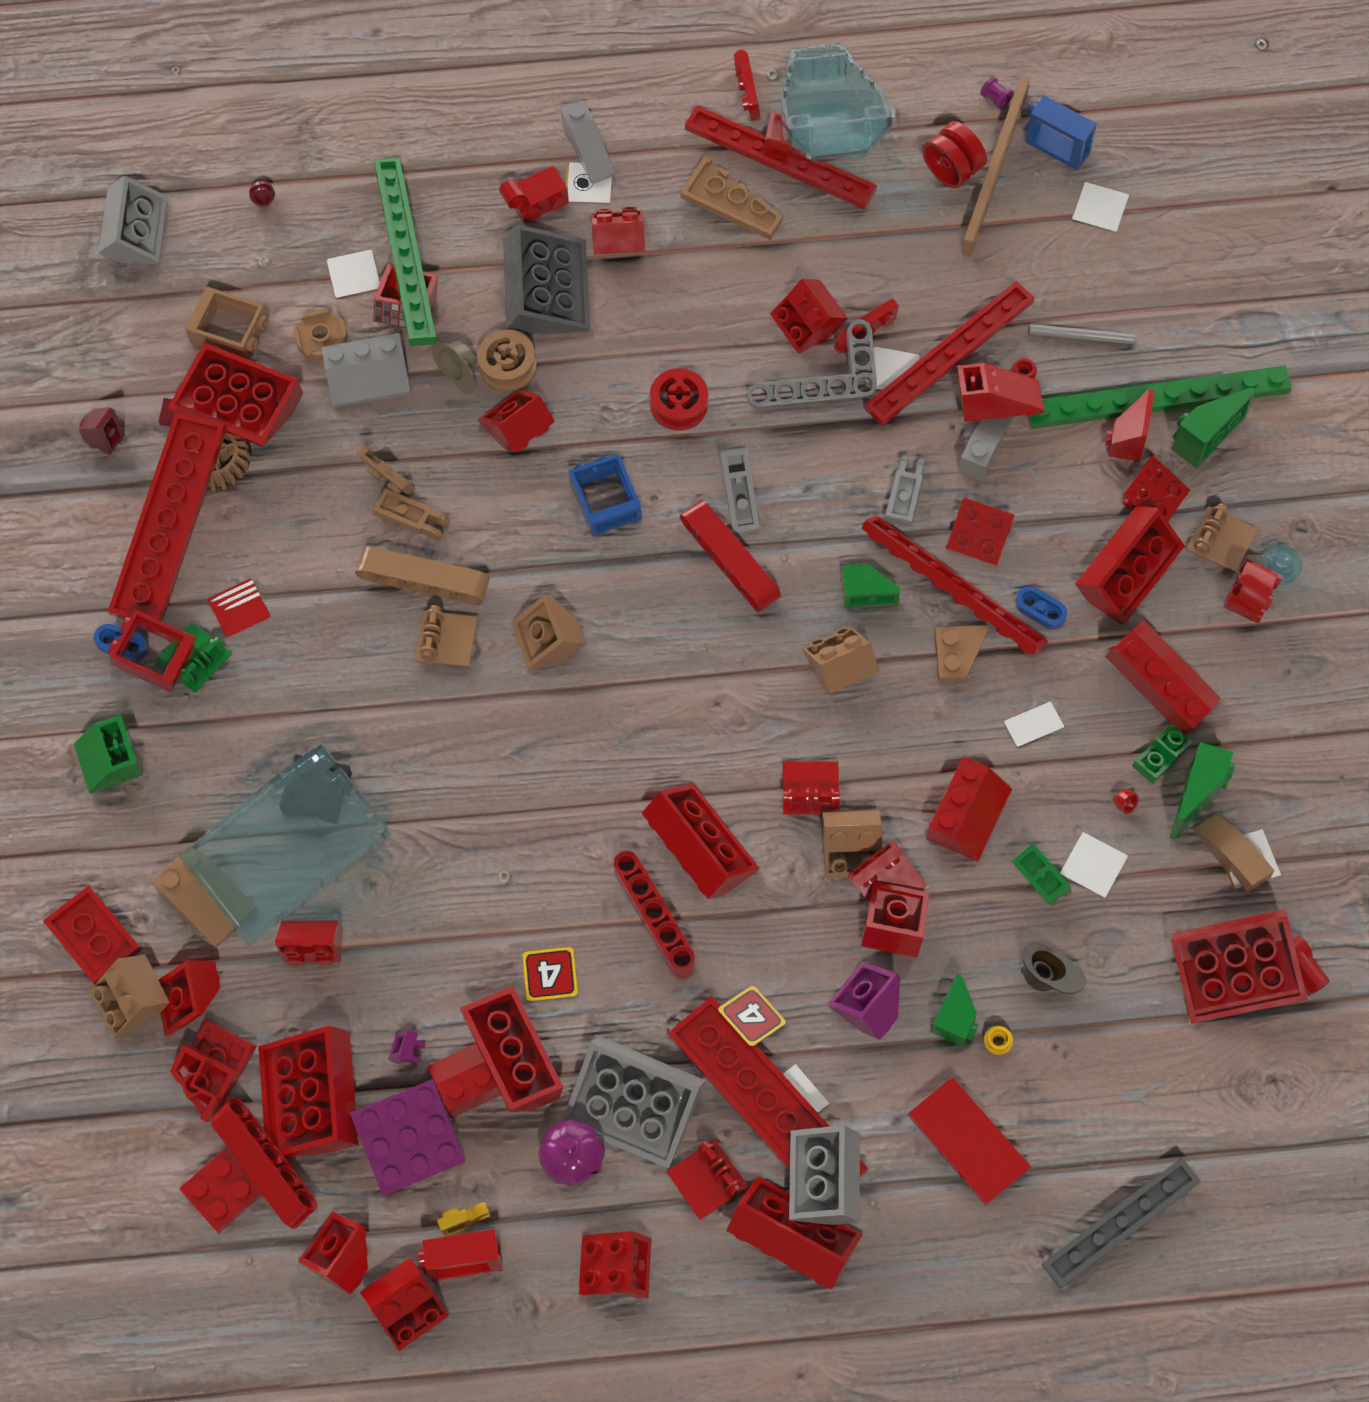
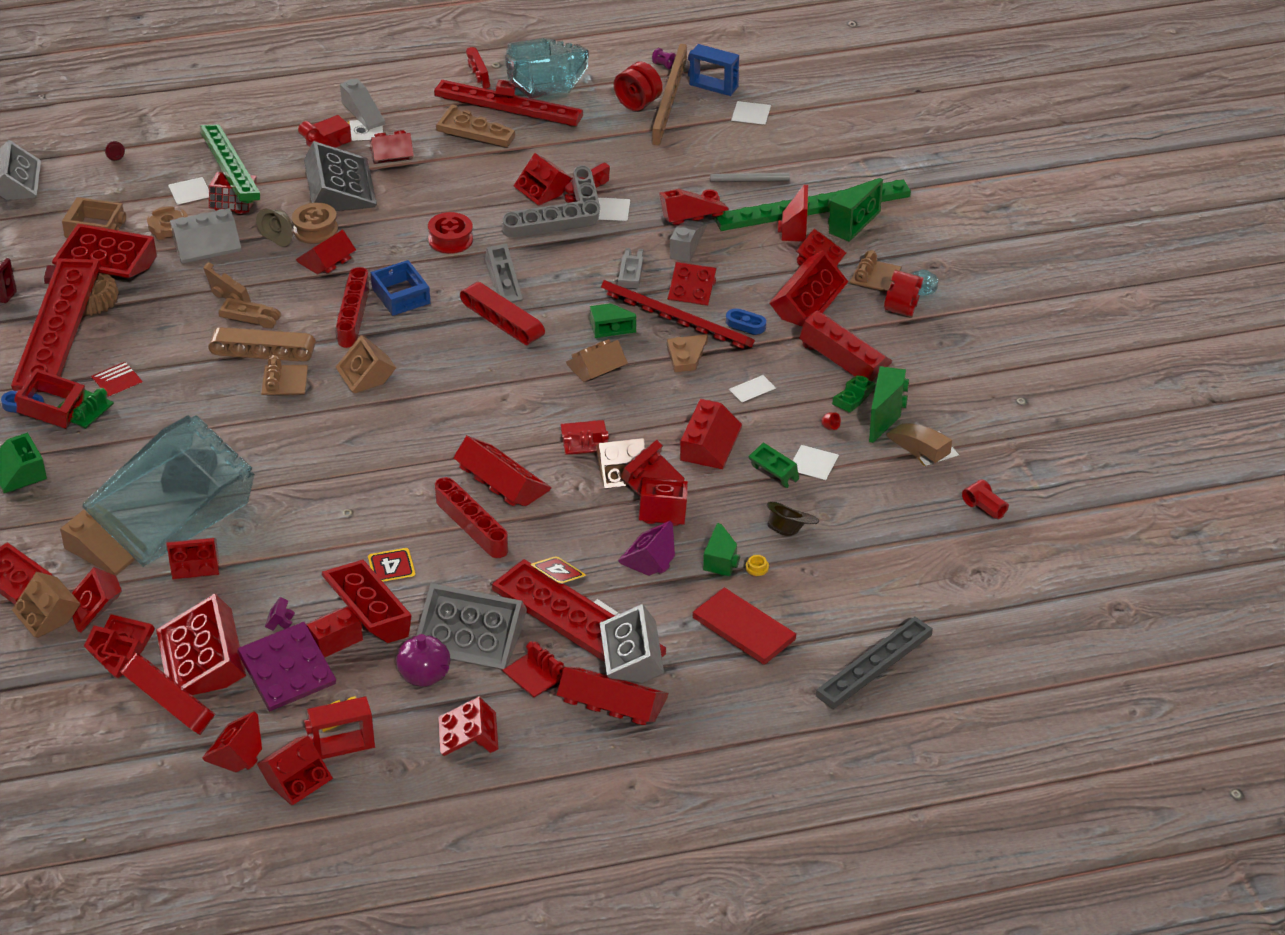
camera: 10 degrees left, 25 degrees down
red plate [179,1149,262,1234] -> none
red plate [864,281,1035,427] -> none
red slope [1171,909,1308,1024] -> none
none -> red beam [336,267,370,348]

